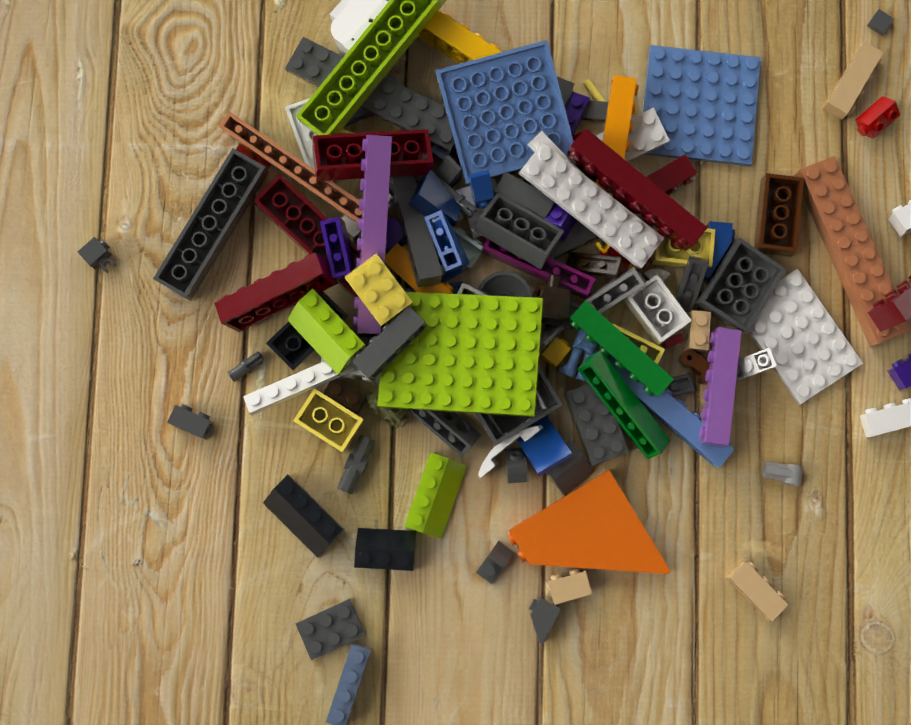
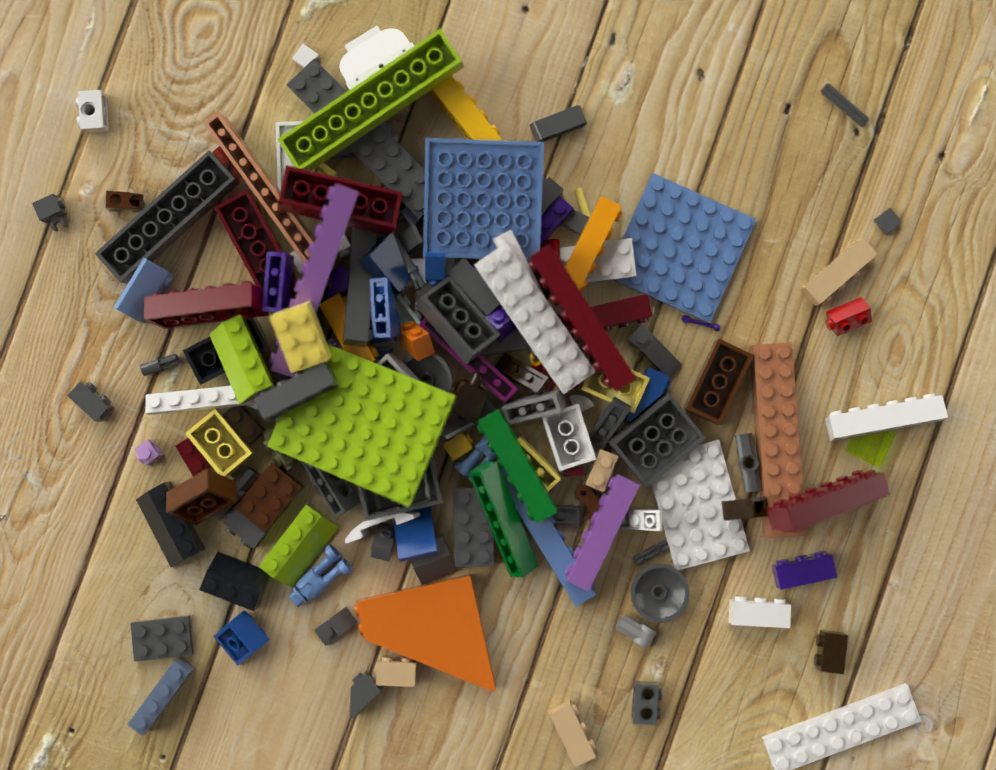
camera: 20 degrees right, 5 degrees up
none -> white brick [76,90,109,134]
none -> reddish brown leg [105,191,144,211]
none -> light blue slope [114,258,174,323]
none -> lavender brick [135,440,165,467]
none -> reddish brown brick [166,469,237,525]
none -> dark red plate [175,438,214,476]
none -> blue slope [214,610,269,666]
none -> dark grey brick [224,509,269,548]
none -> reddish brown brick [234,462,305,532]
none -> medium blue piece [289,544,354,607]
none -> white tile [292,44,319,68]
none -> orange brick [400,321,435,361]
none -> dark grey beam [529,105,587,142]
none -> dark grey slope [626,325,682,378]
none -> dark grey dish [631,564,689,623]
none -> dark grey brick [631,681,662,725]
none -> dark grey axle [633,540,669,566]
none -> dark purple hinge [681,315,721,331]
none -> dark brown slope [721,497,768,521]
none -> dark grey piece [735,433,762,493]

